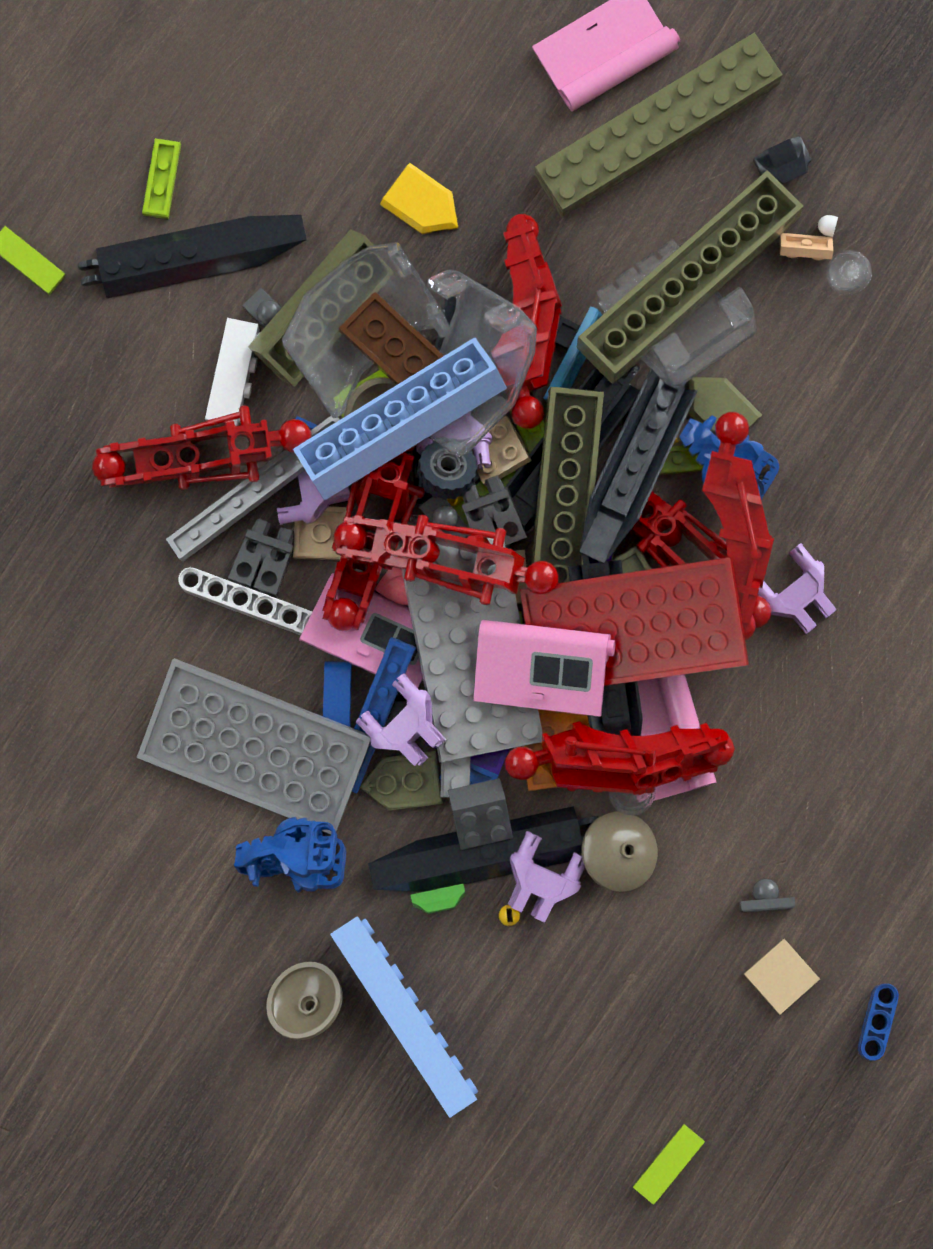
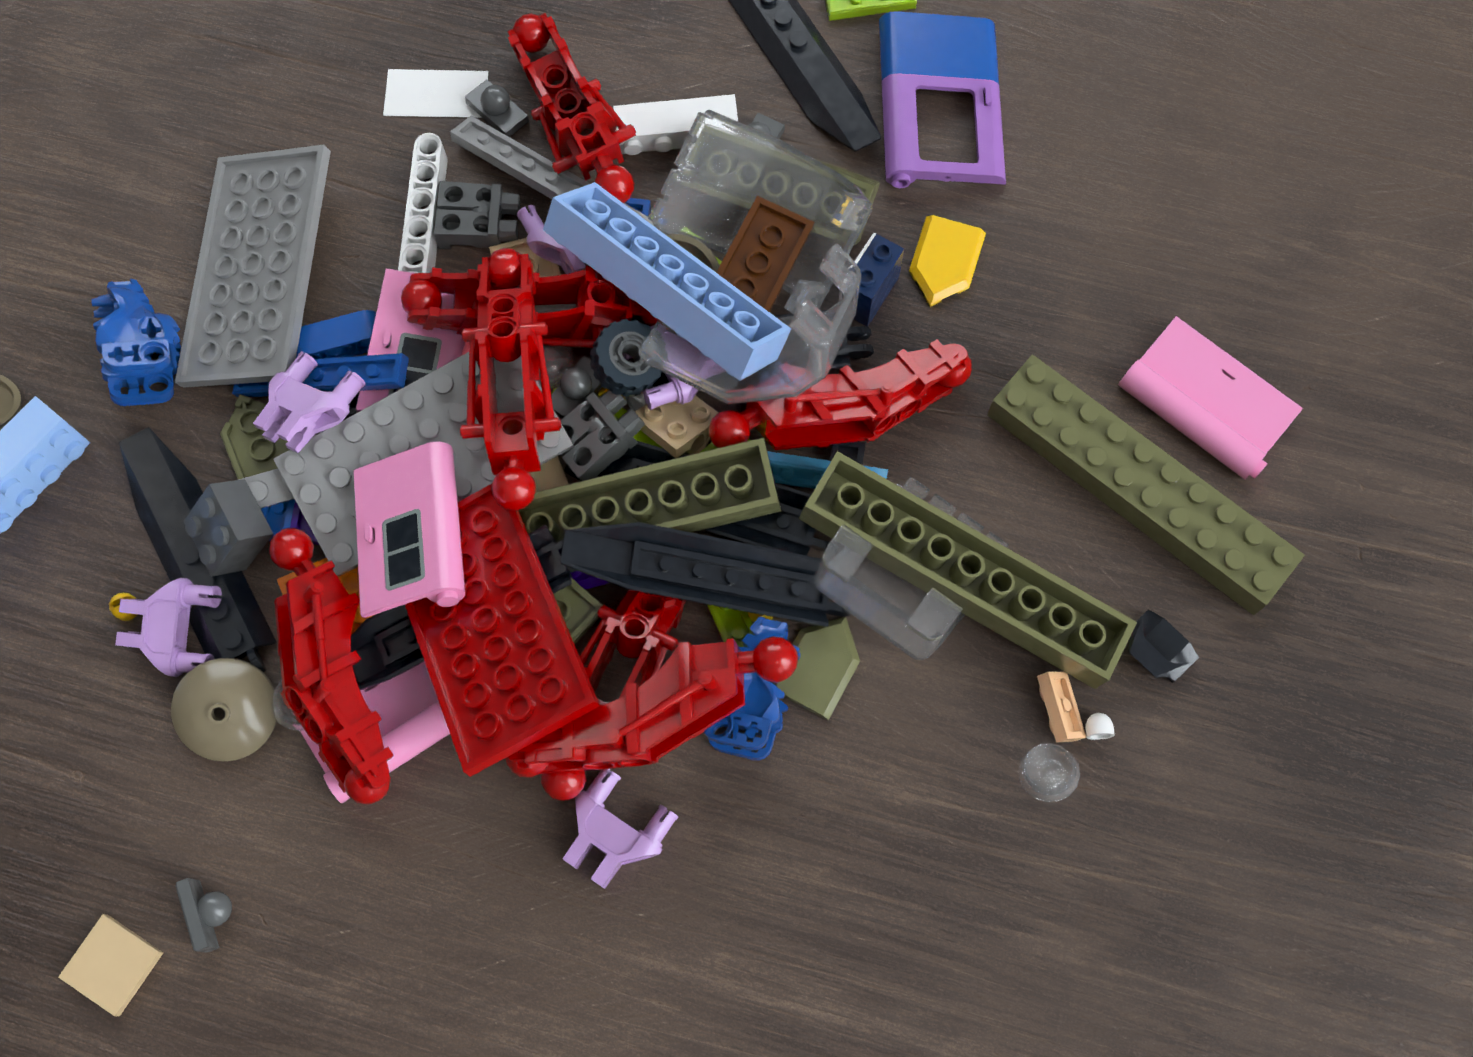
camera: 75 degrees right, 10 degrees down
bright green slope [411,884,465,914] -> none
none -> white sticker [383,69,488,118]
none -> dark grey tile [465,79,529,137]
none -> dark blue piece [838,232,904,326]
none -> piece [879,11,1006,188]

